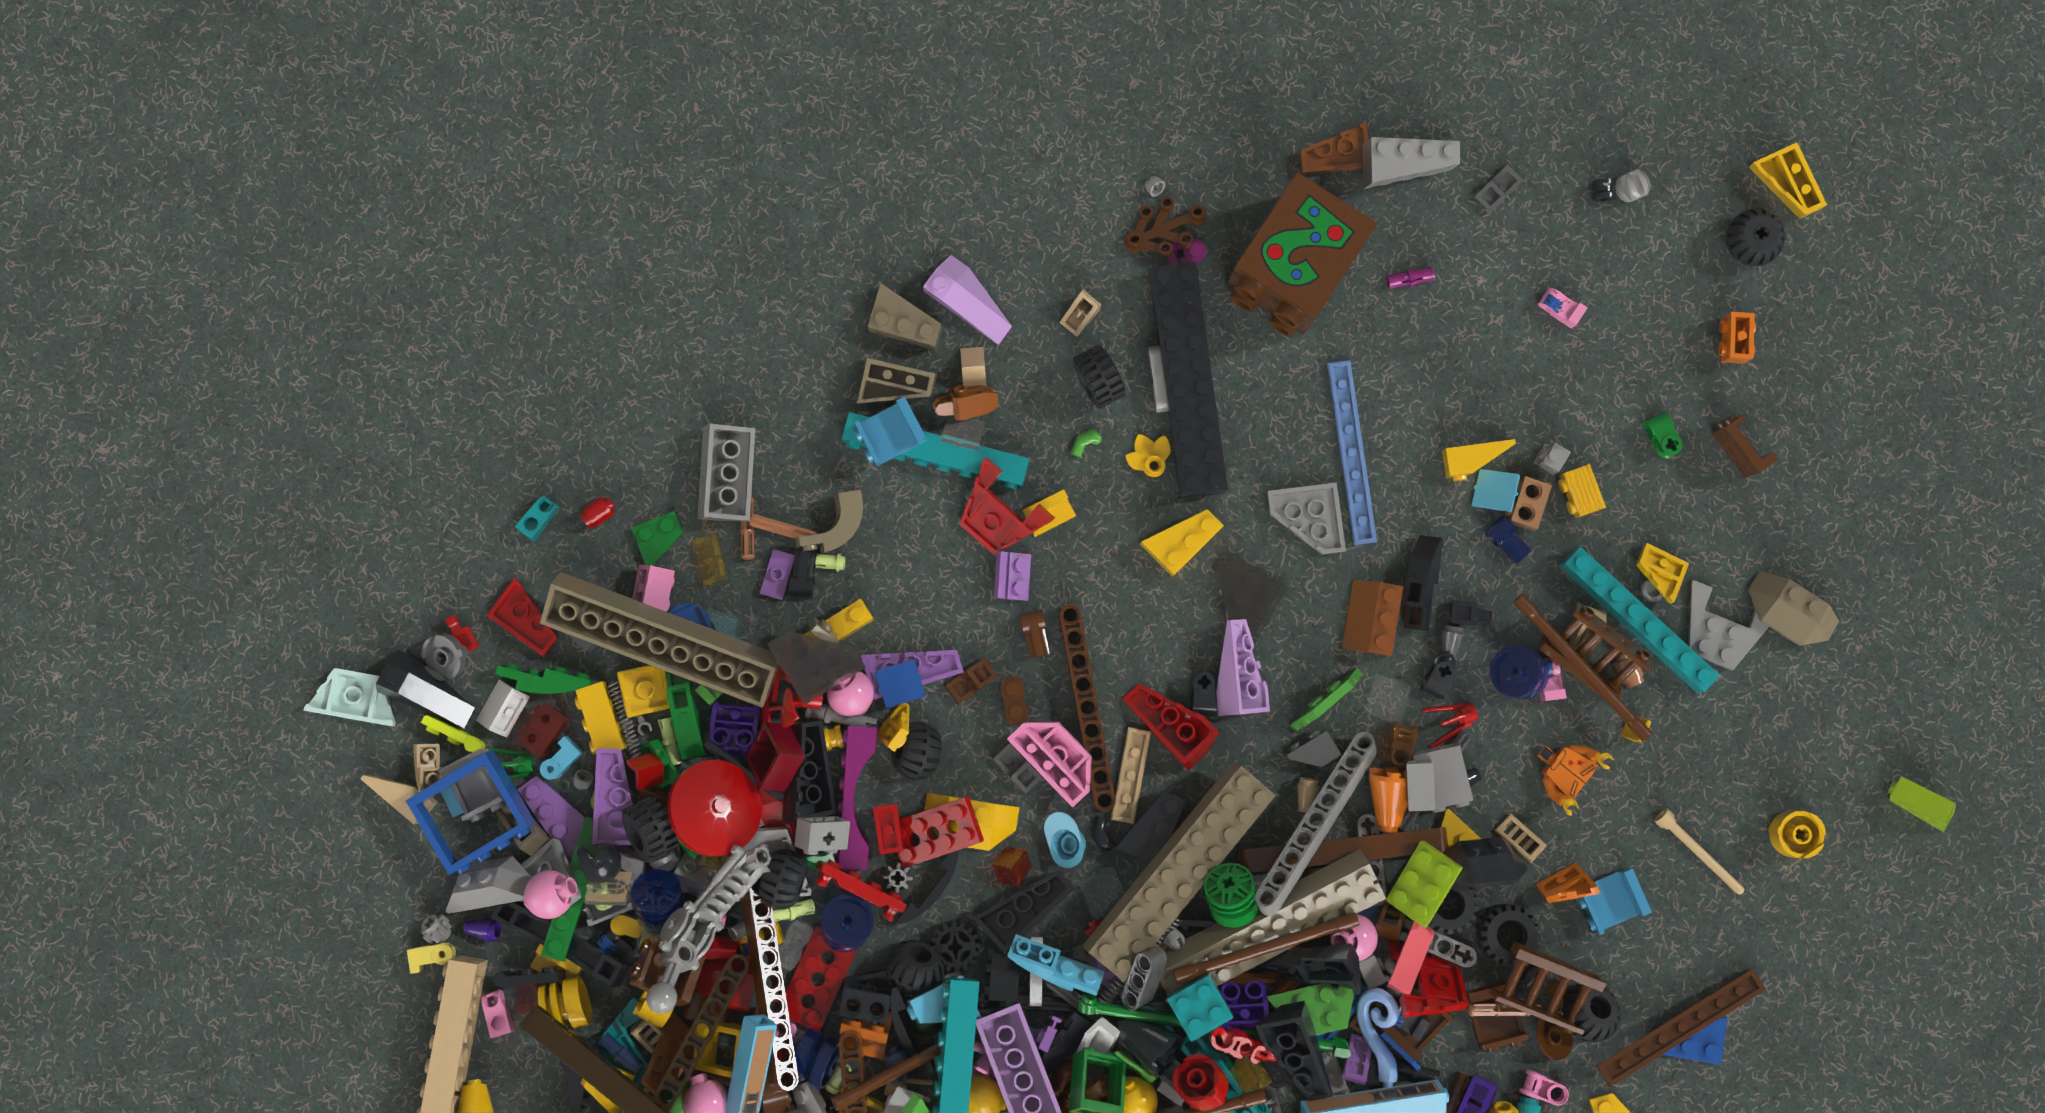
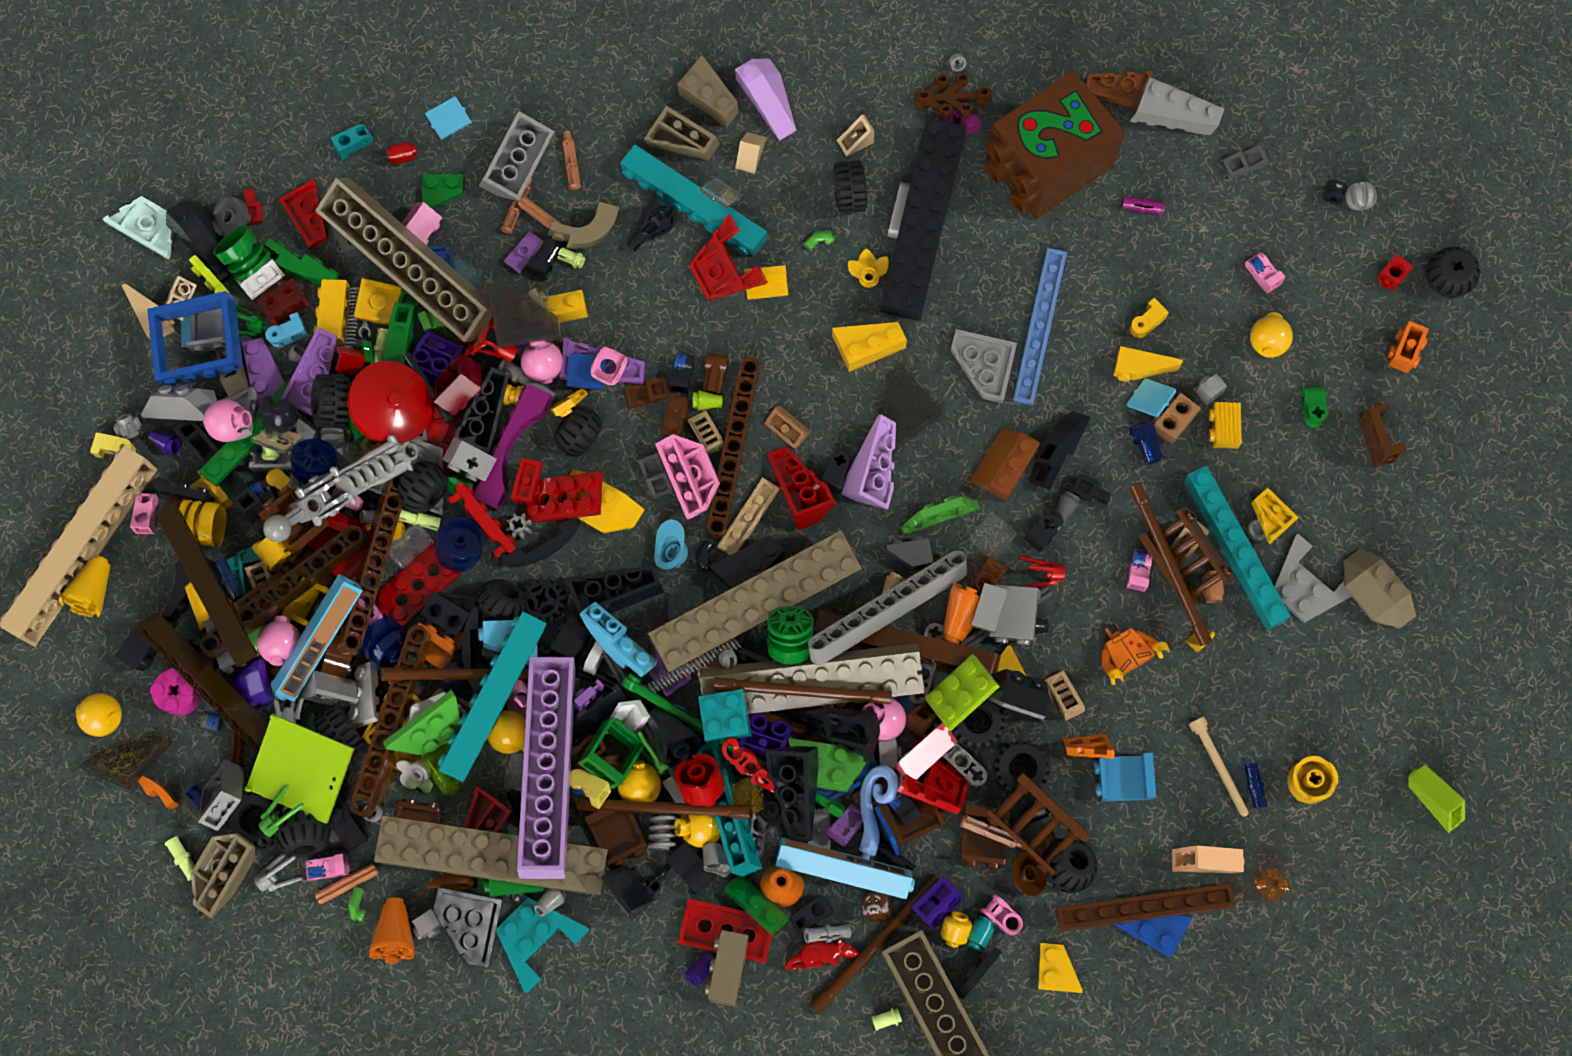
camera: 30 degrees right, 10 degrees down
clear yellow hinge [692,534,729,587] -> none
dark azure panel [853,396,927,466] -> none
dark orange hinge [932,385,999,421] -> none
clear red panel [992,847,1032,886] -> none
medium lavender plate [994,551,1031,601] -> none
flat silver beam [1122,946,1167,1011] -> none
clear blue wheel [1490,646,1549,700] -> none
yellow wedge [1749,143,1827,219] -> none
none -> green wheel [213,225,271,281]
none -> medium azure piece [425,96,472,140]
none -> nougat piece [562,131,581,190]
none -> bright pink piece [591,347,628,385]
none -> black pin [626,199,677,252]
none -> black leg [669,352,695,394]
none -> tan slope [687,410,724,455]
none -> lime cone [692,390,722,411]
none -> medium nougat slope [764,406,811,449]
none -> yellow leg [1130,298,1169,338]
none -> light nougat slope [1172,846,1244,873]
none -> clear blue pin [1243,763,1268,809]
none -> yellow brick [1250,312,1293,358]
none -> clear orange brick [1255,868,1289,902]
none -> red brick [1377,254,1413,291]

